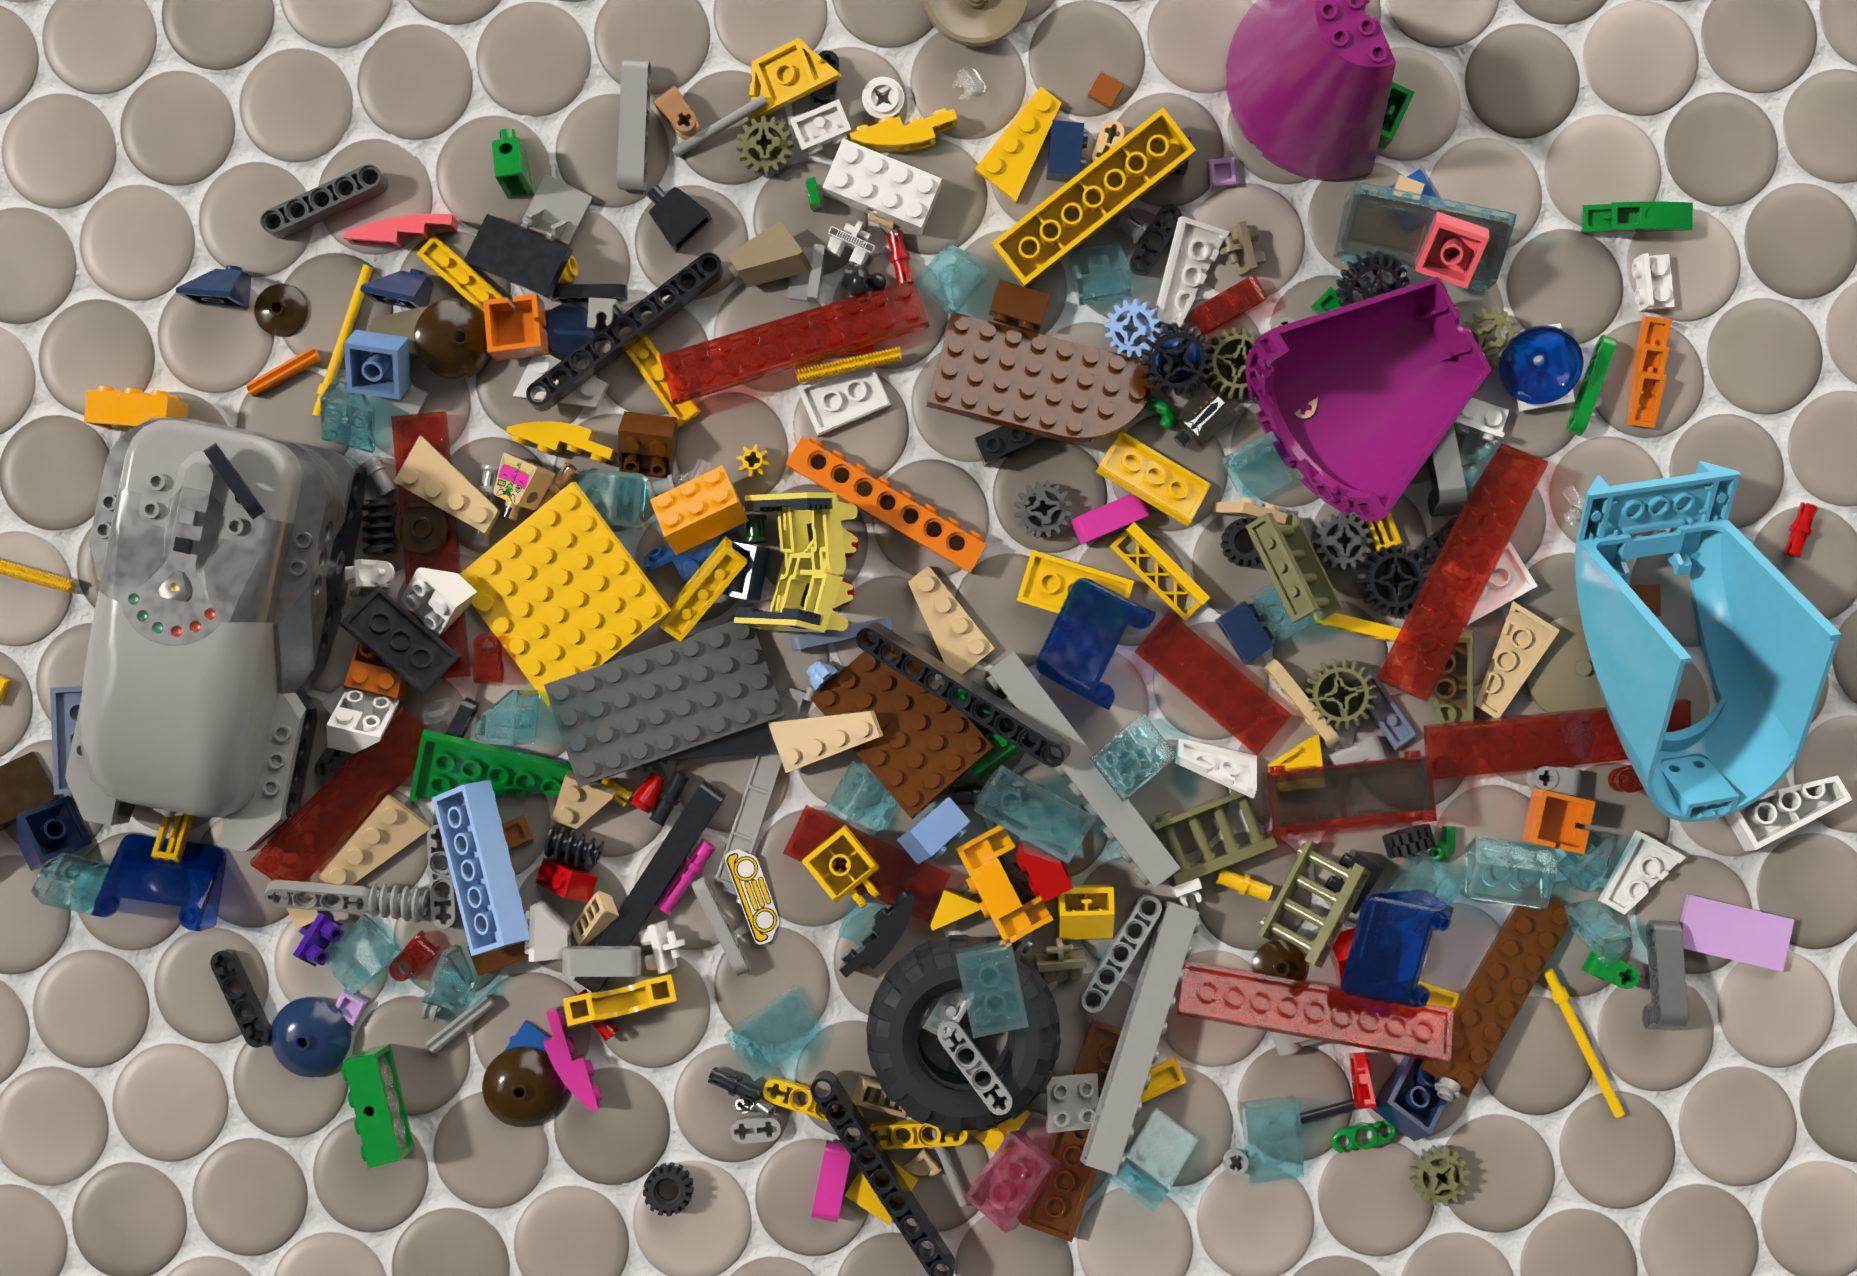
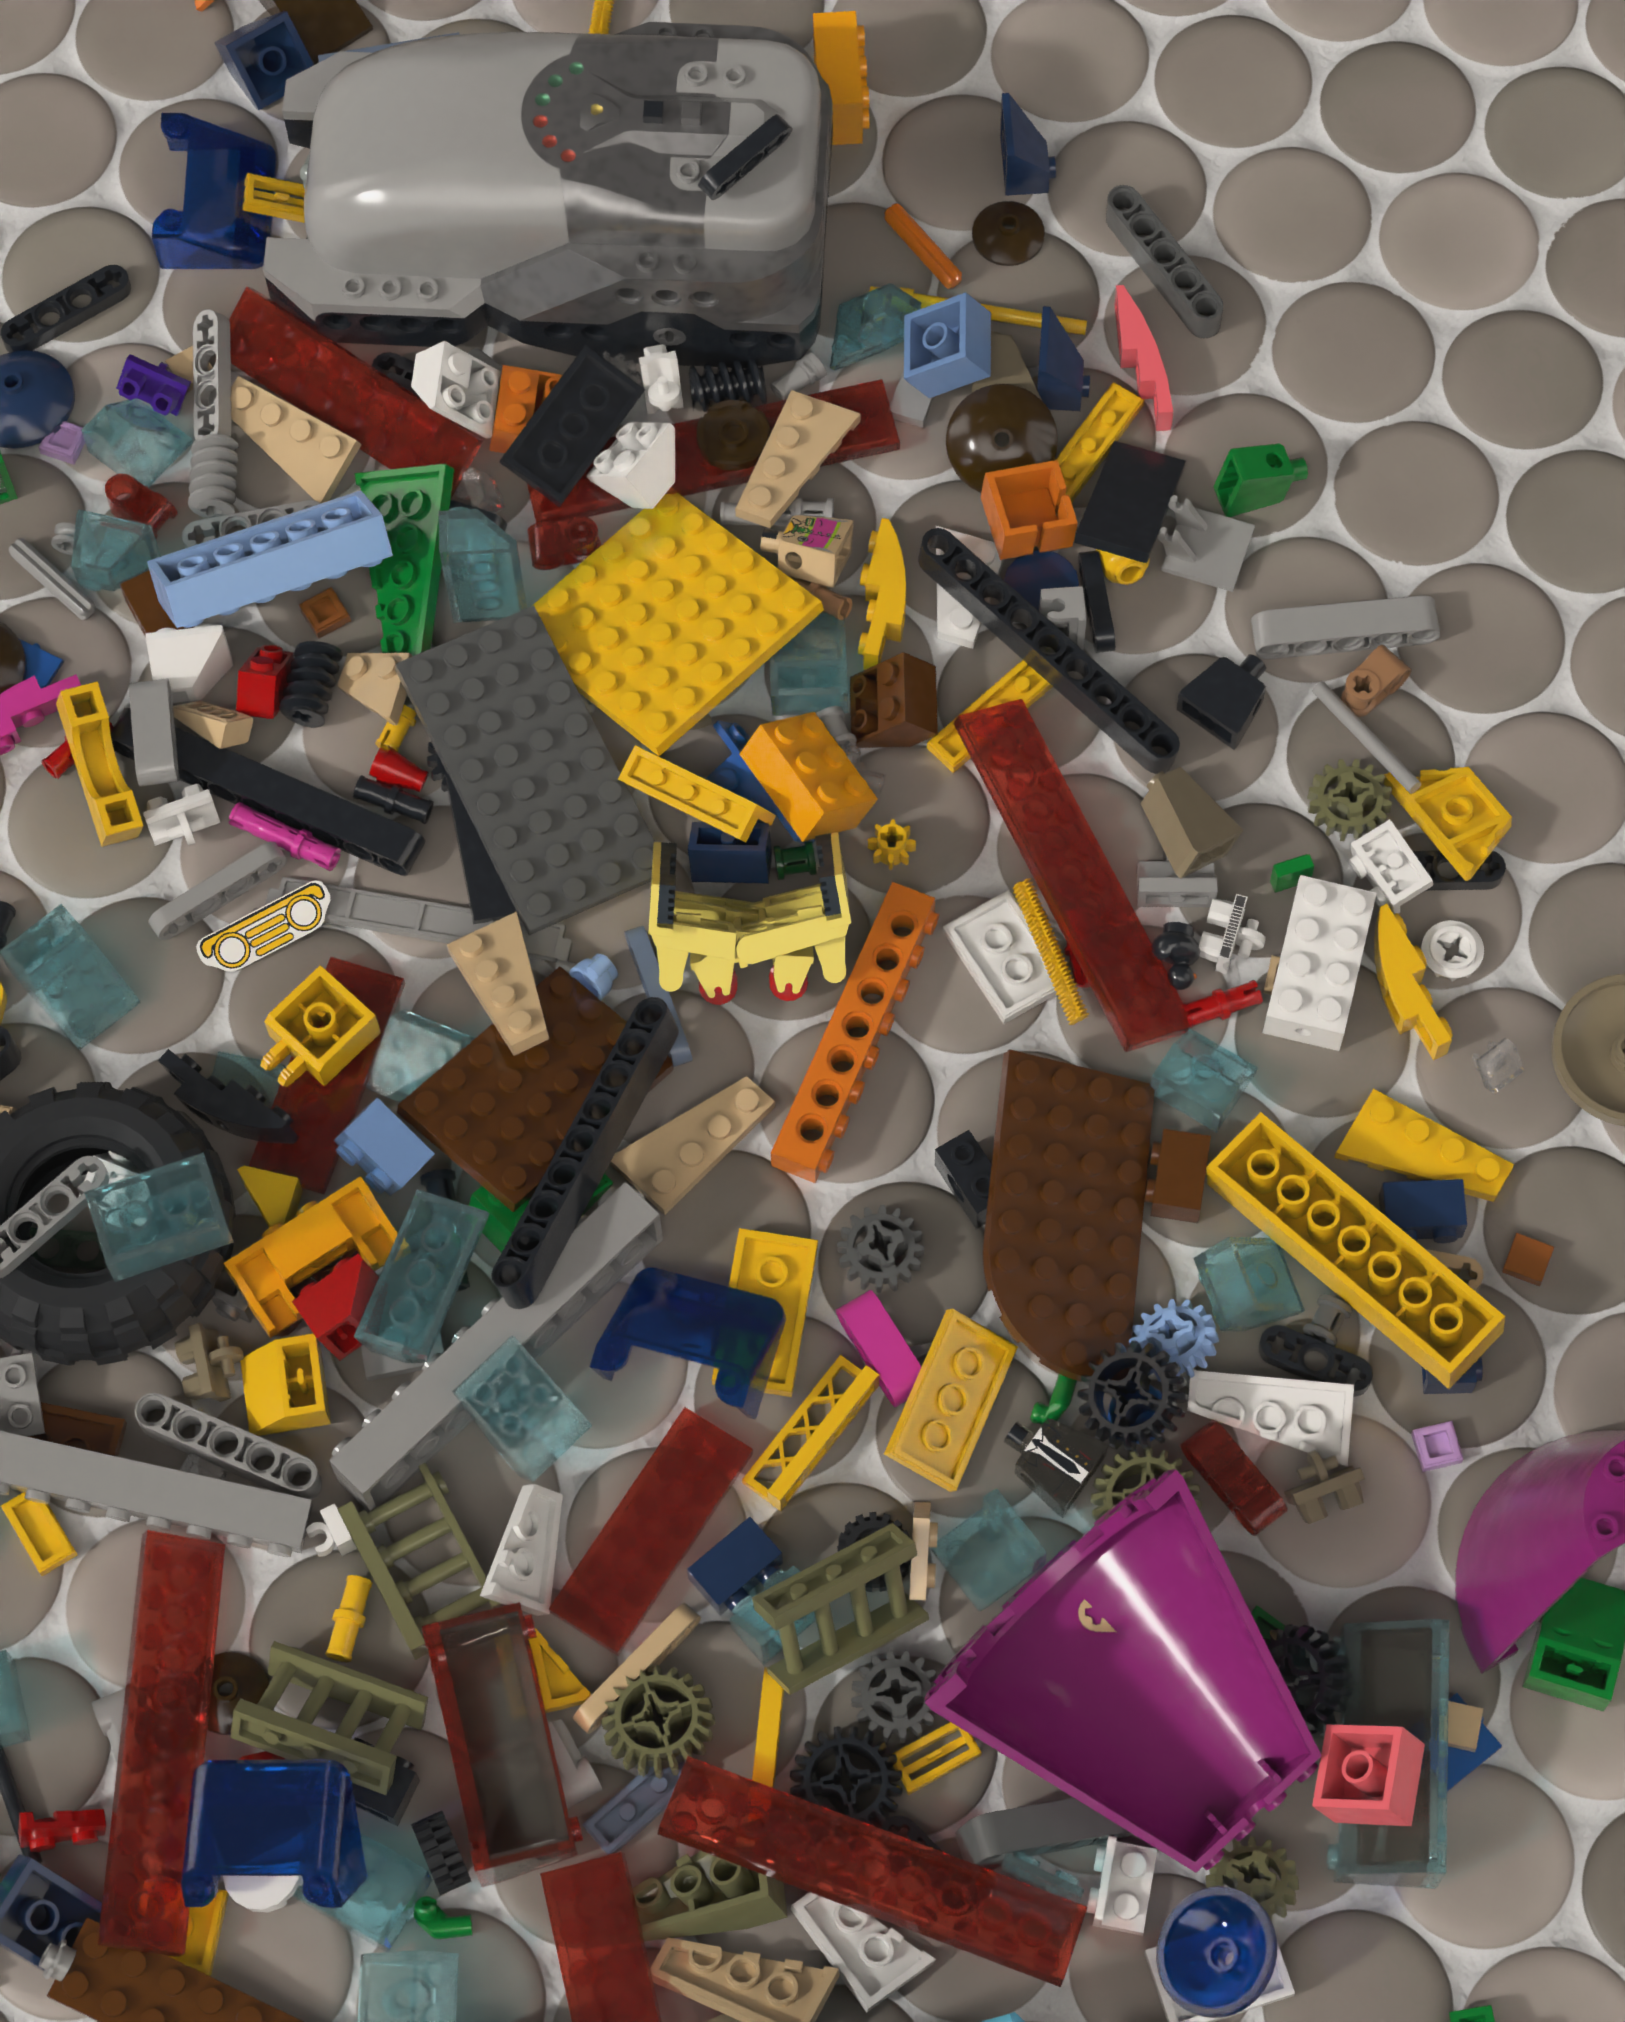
camera: 80 degrees right, 20 degrees down
clear light blue slope [31,852,115,915] -> none

